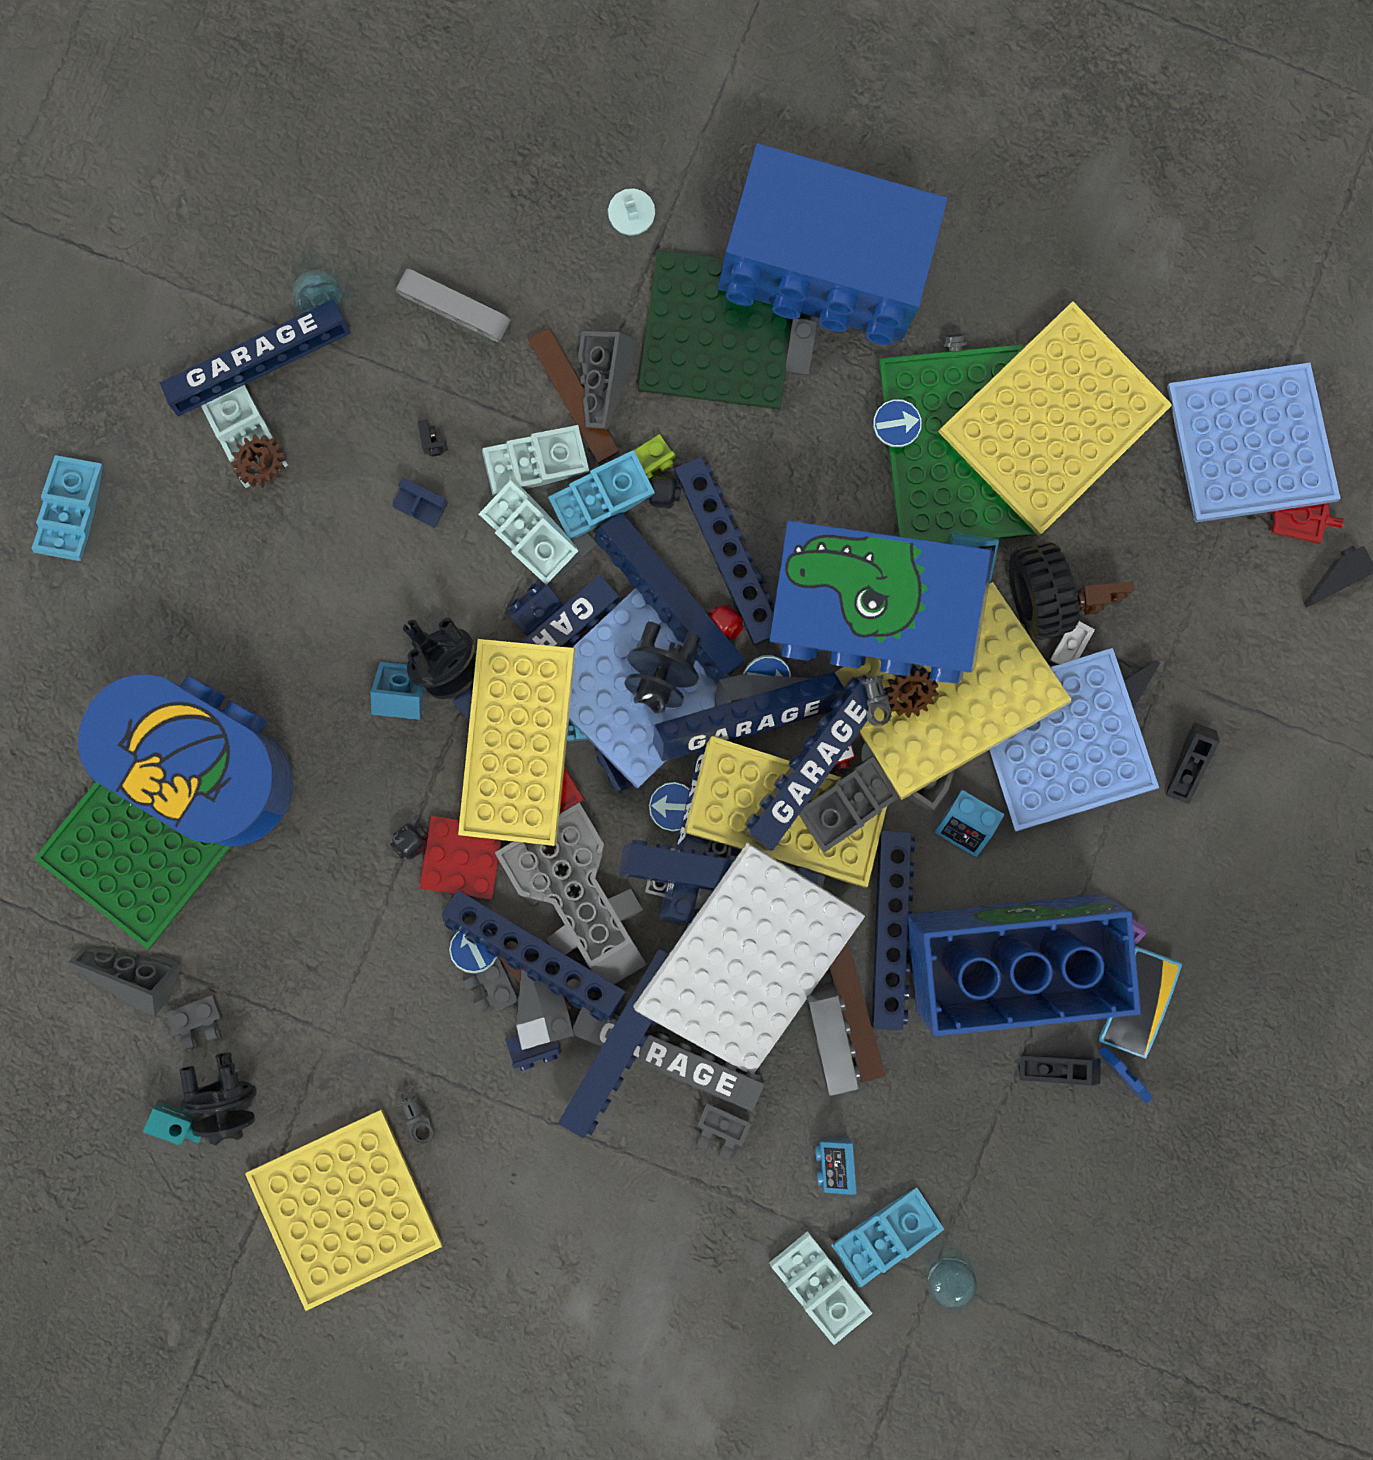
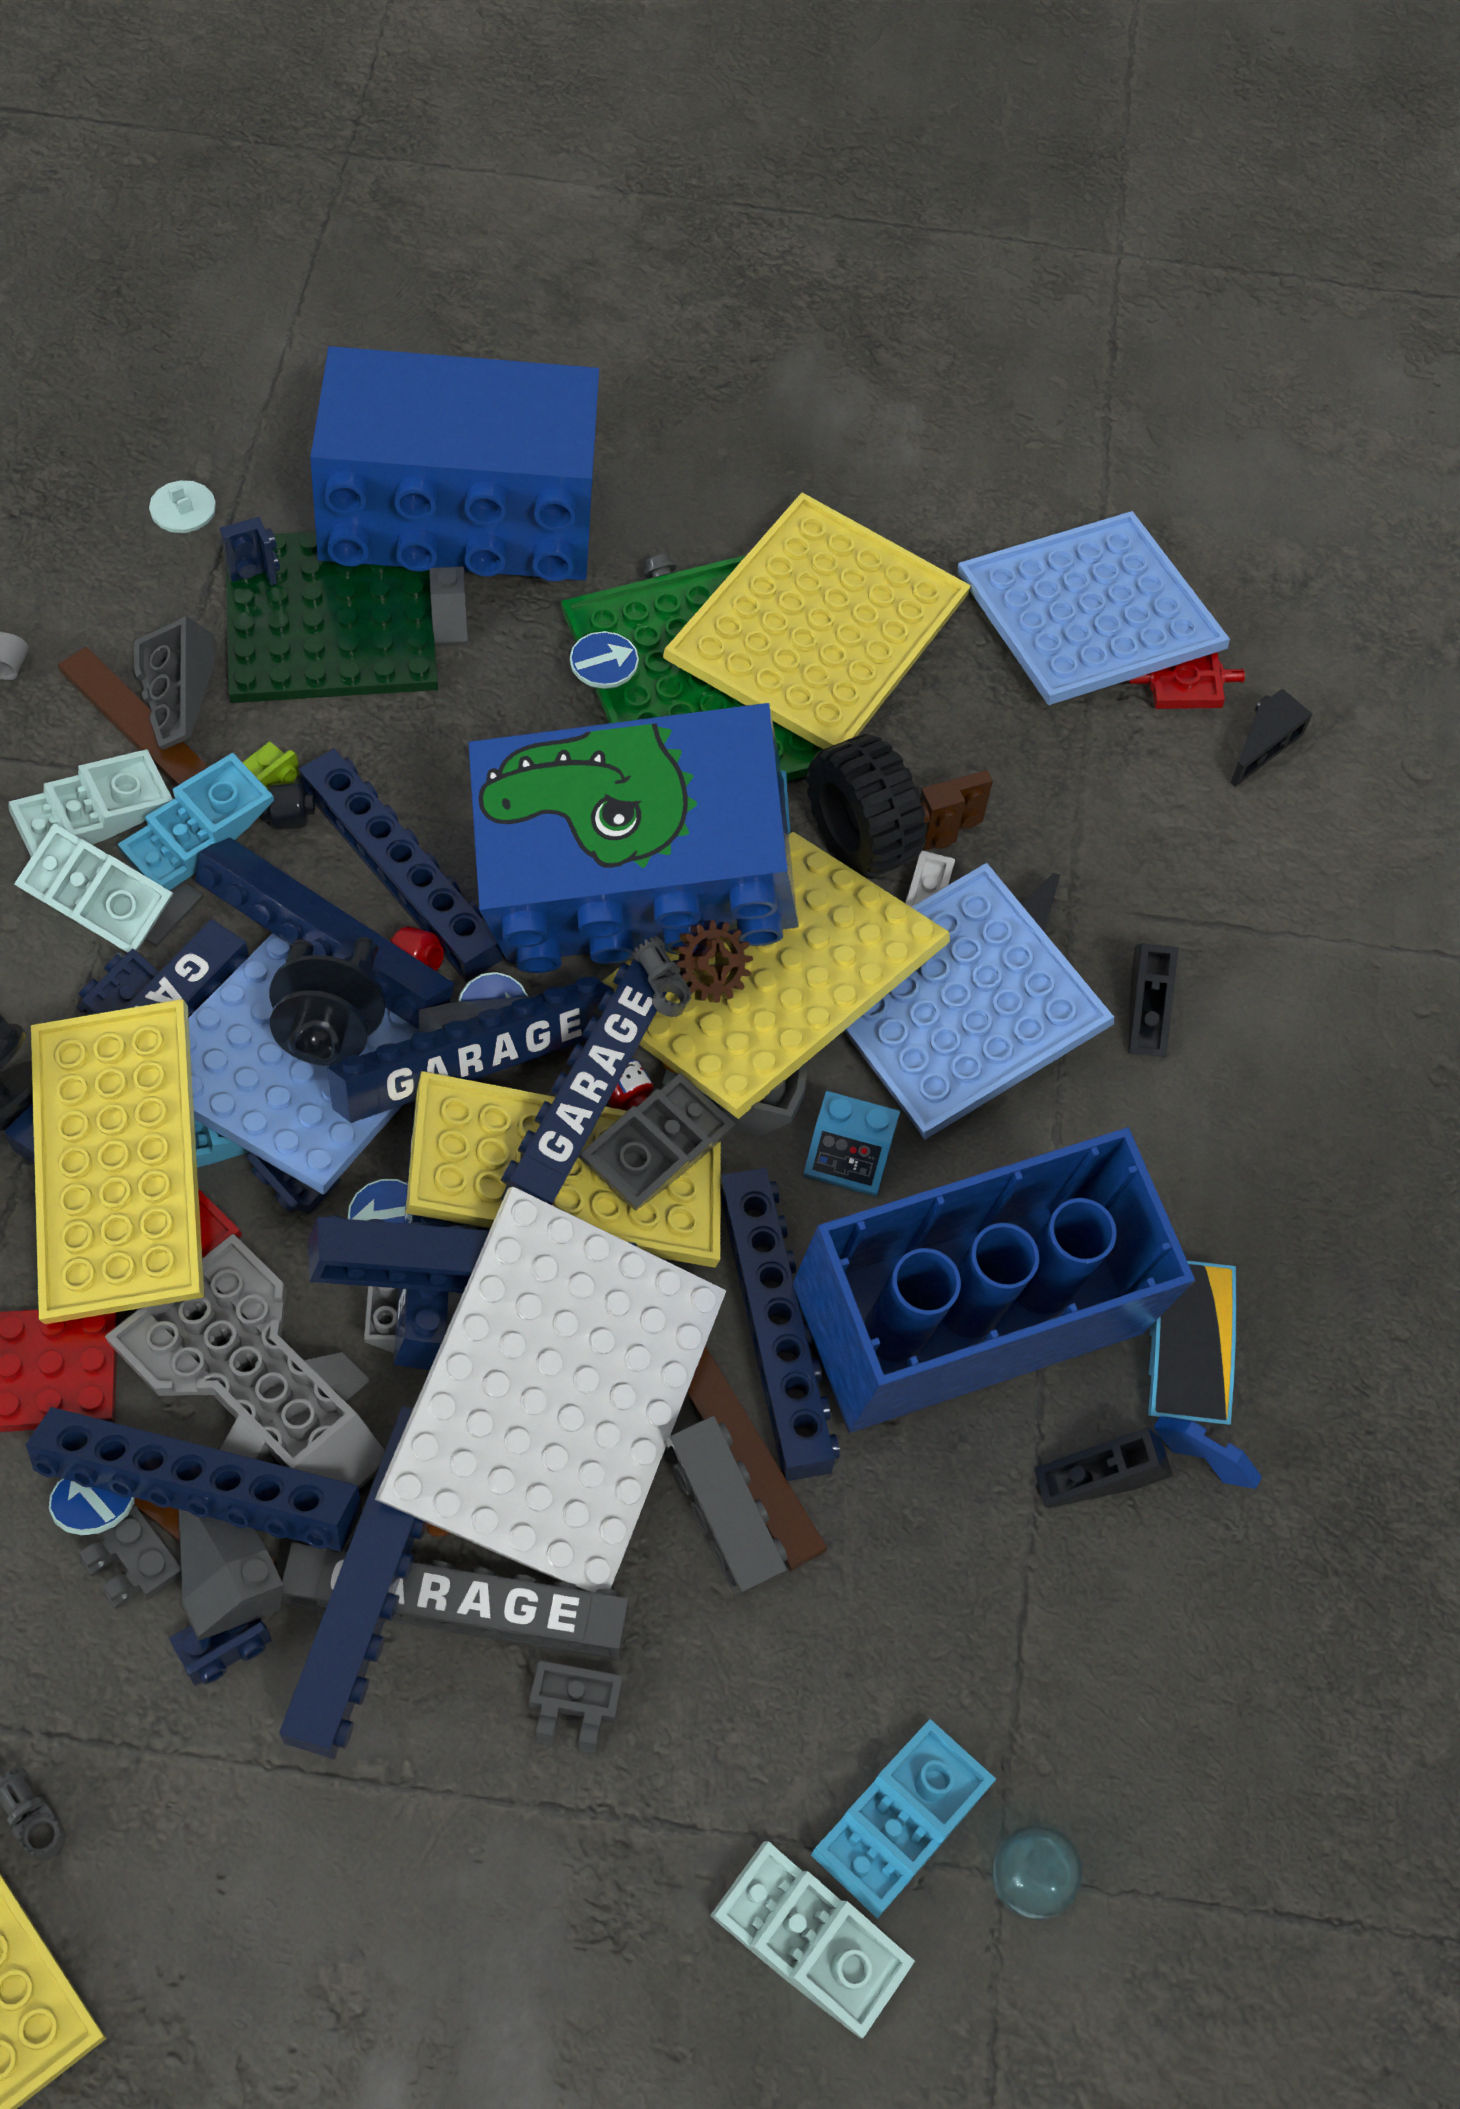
camera: 15 degrees left, 25 degrees down
slope [815,1137,856,1195] -> none
none -> dark blue bracket [220,516,280,586]

